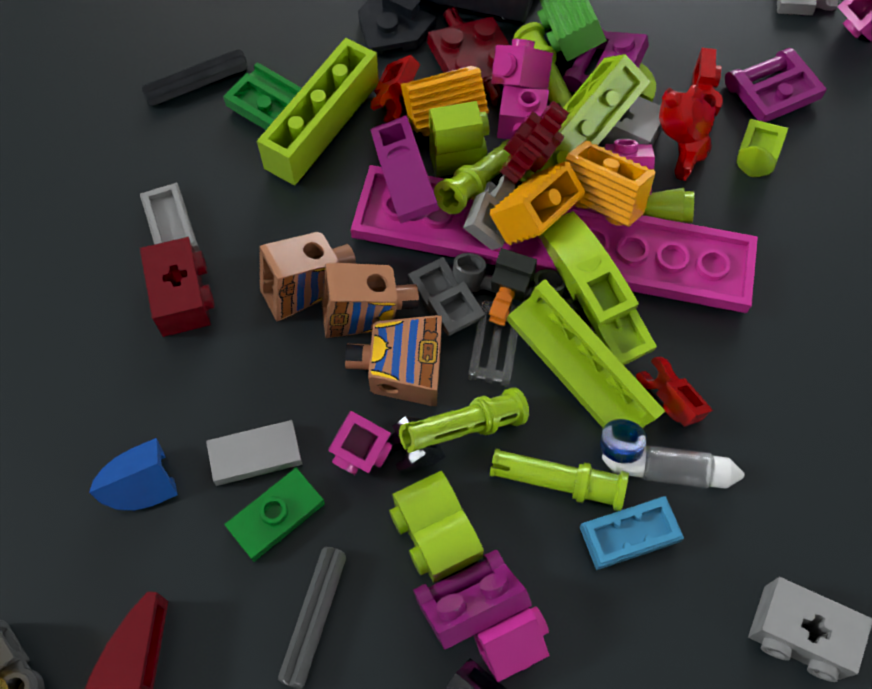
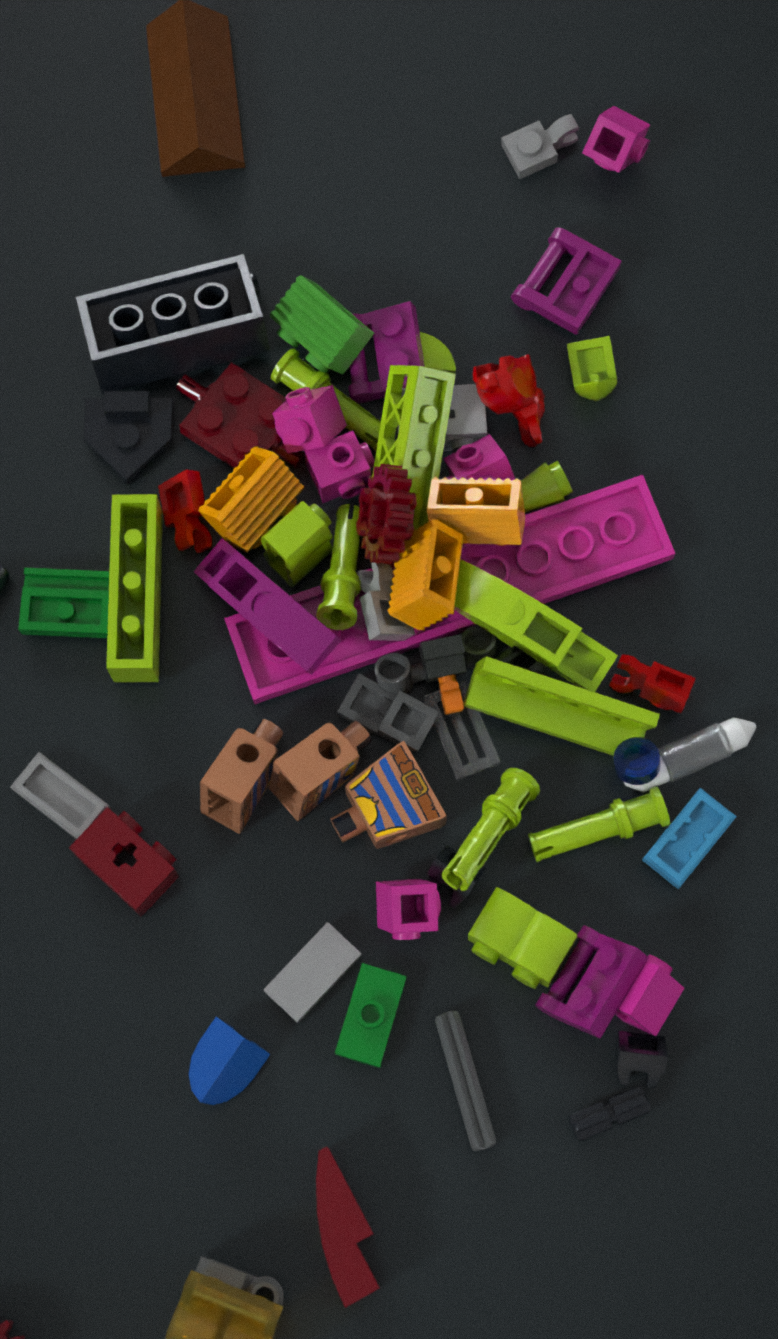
camera: 30 degrees left, 10 degrees up
red plate [692,48,723,116] -> none

